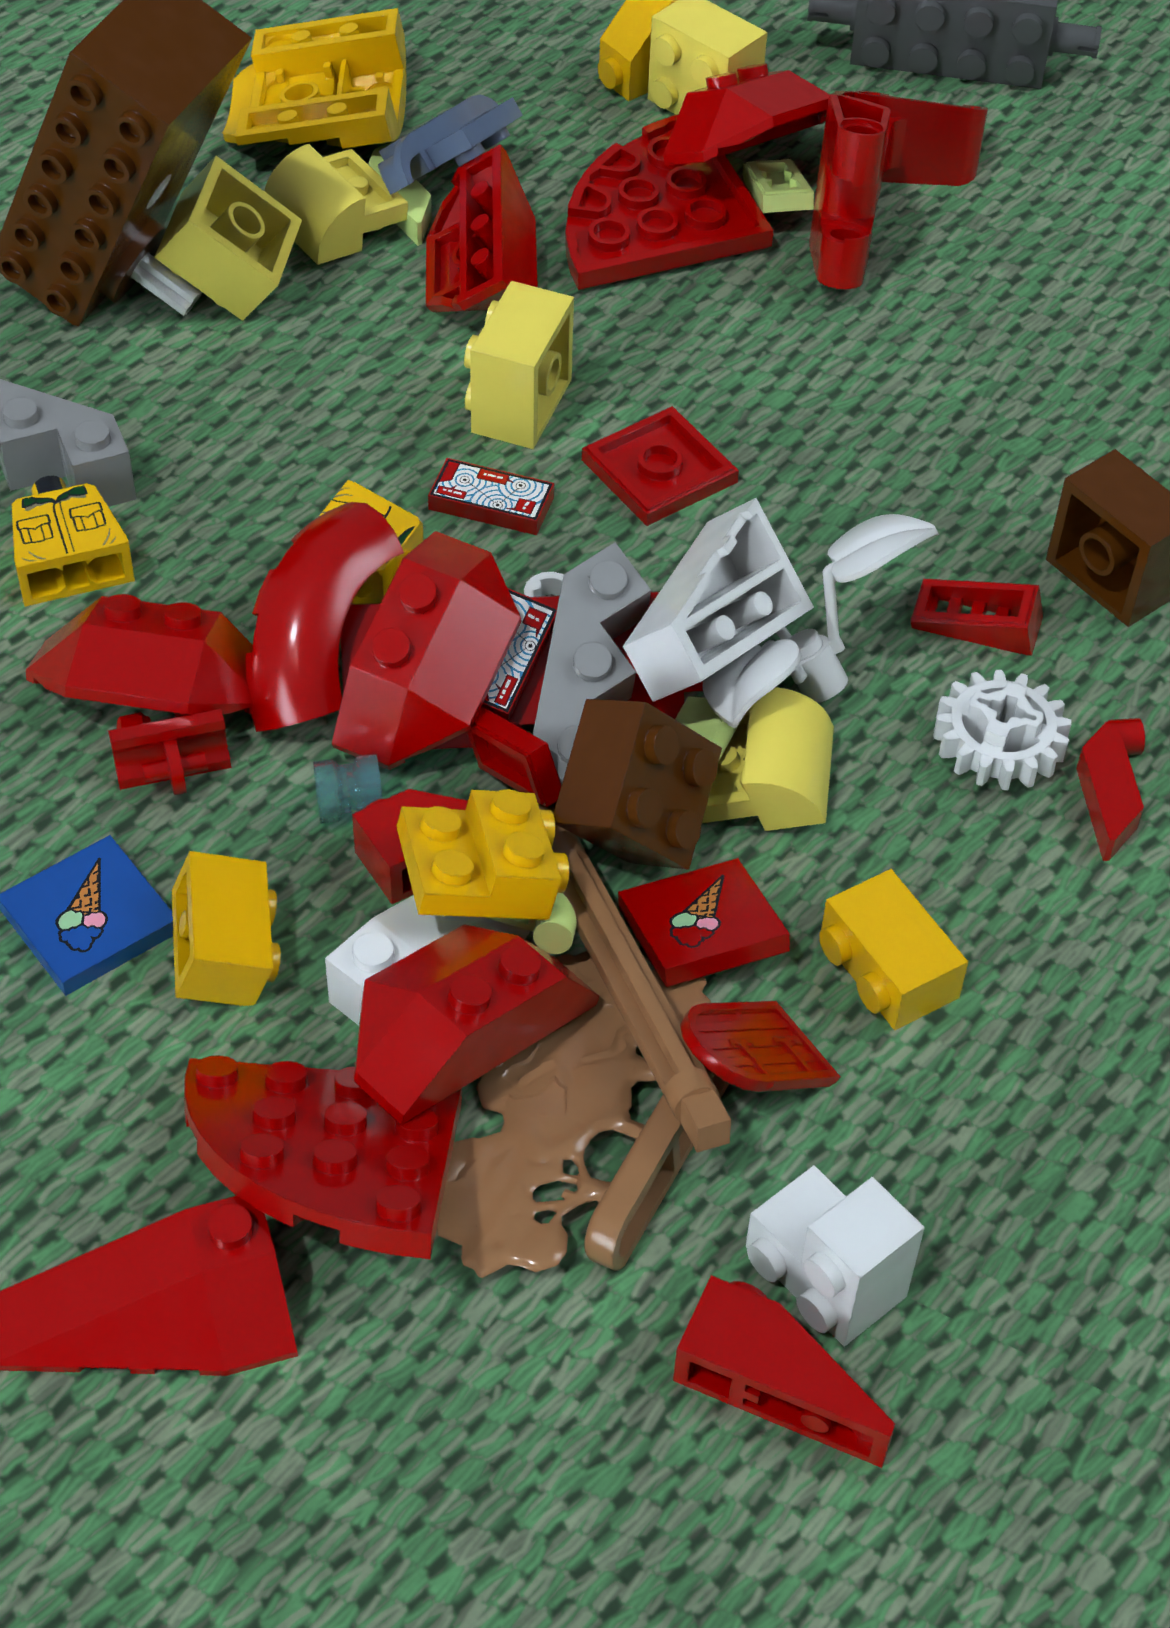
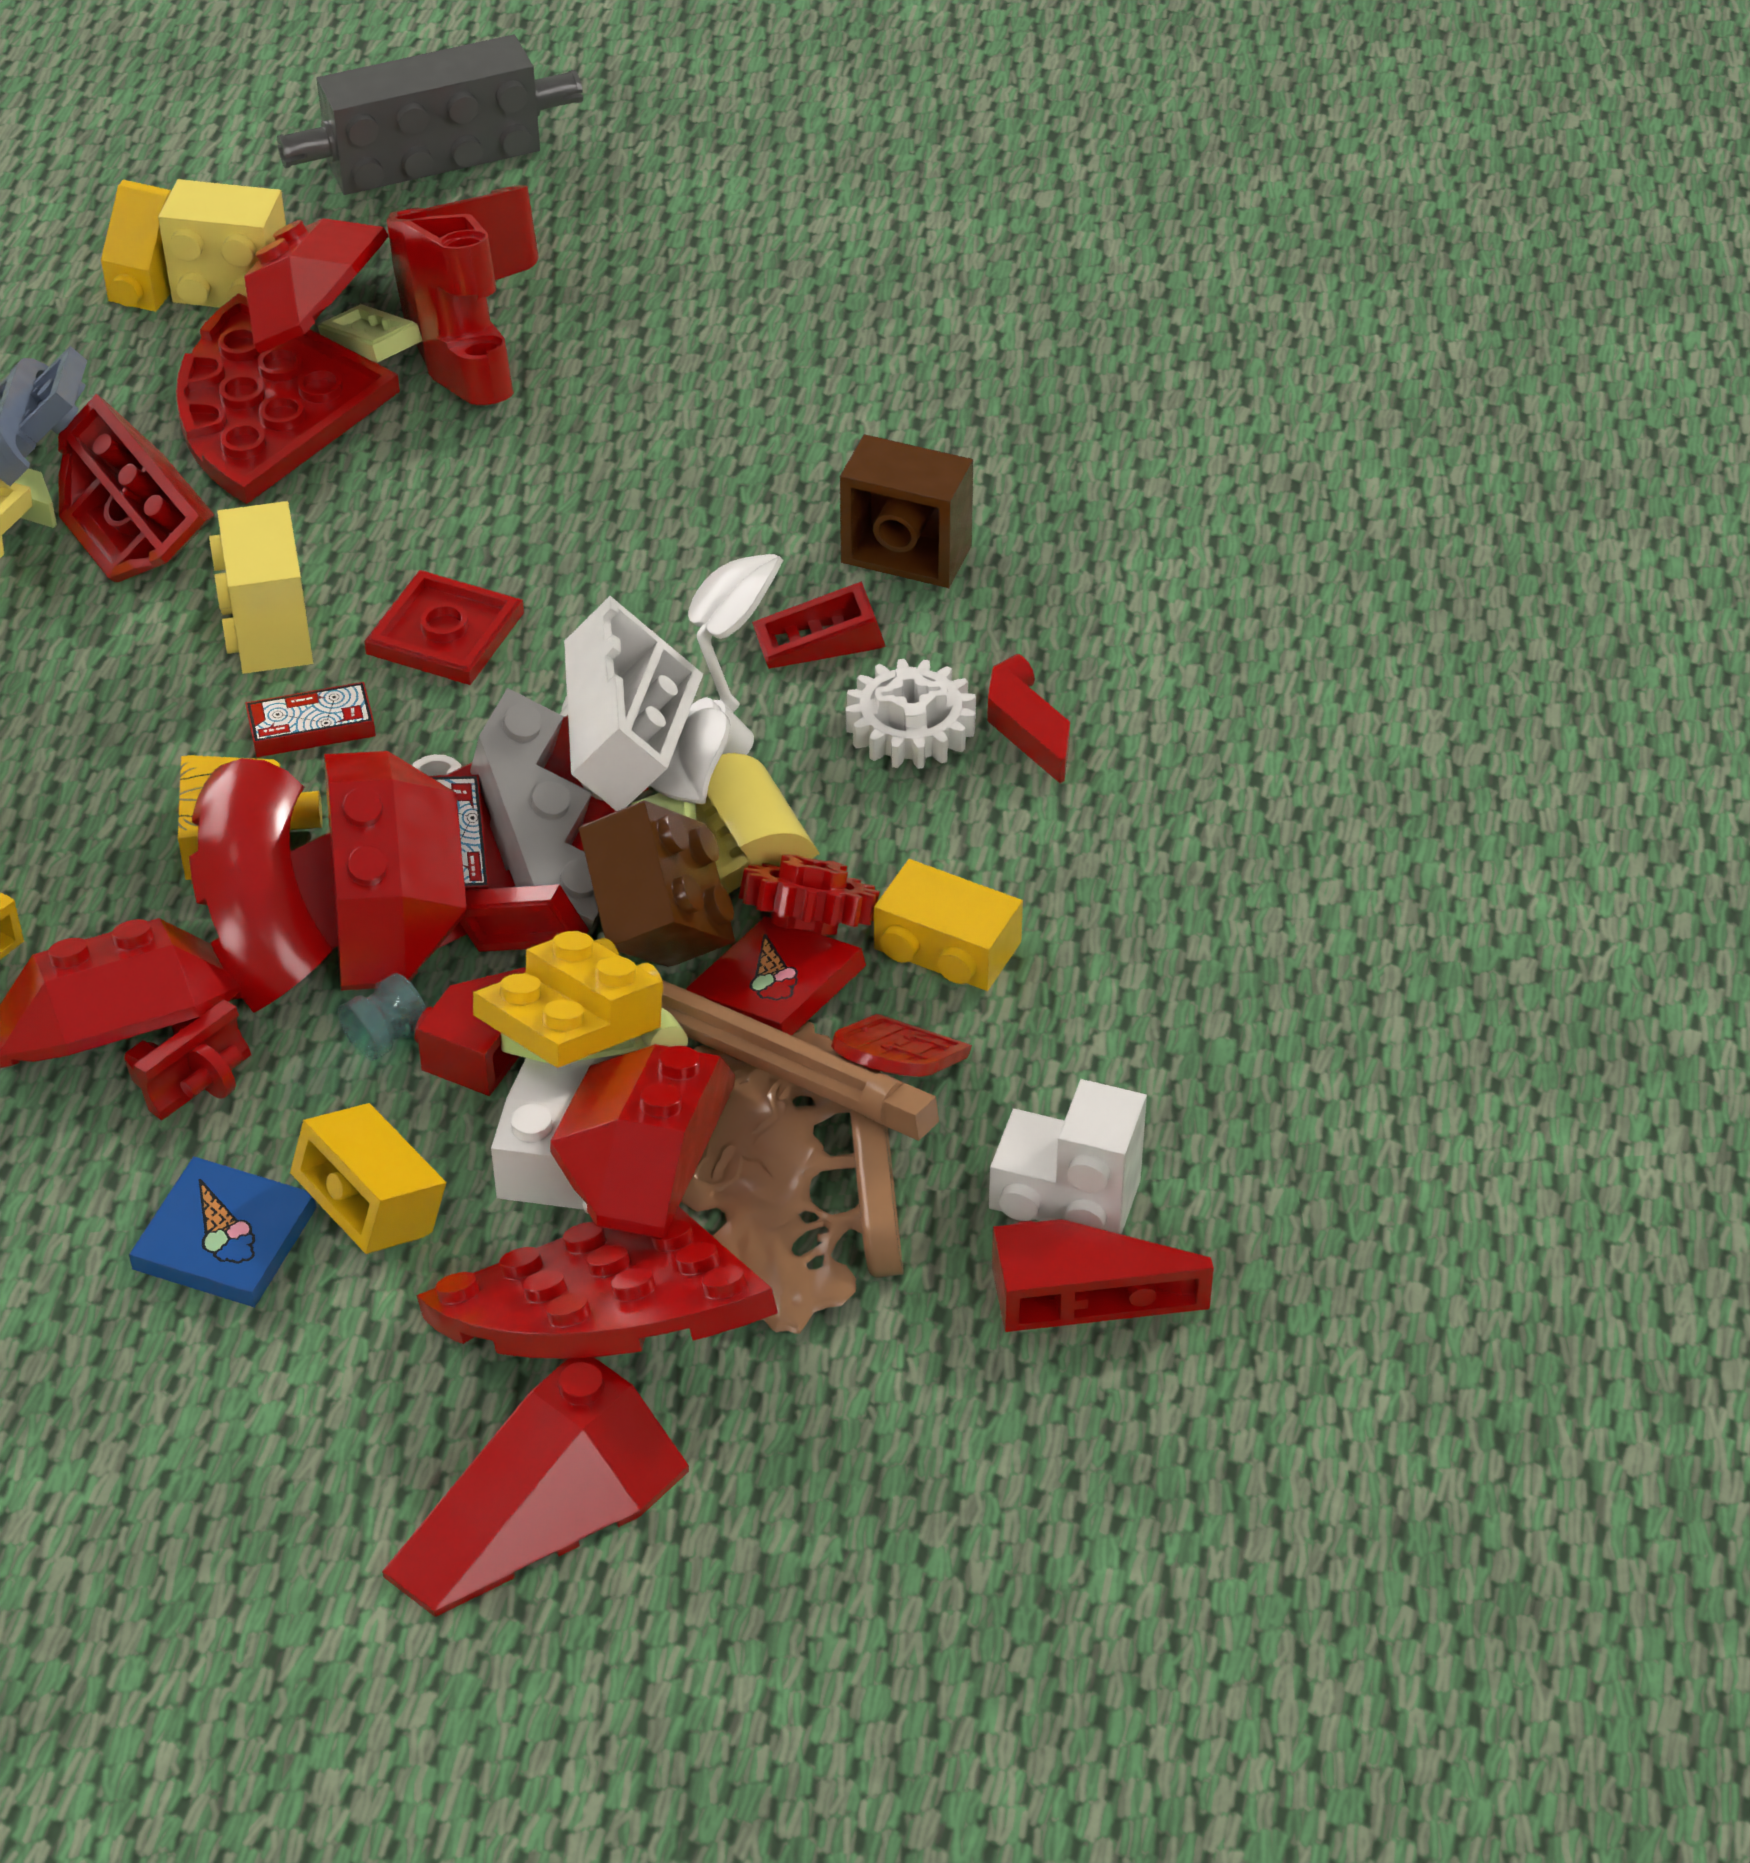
camera: 30 degrees left, 5 degrees down
none -> red gear [739,854,880,935]

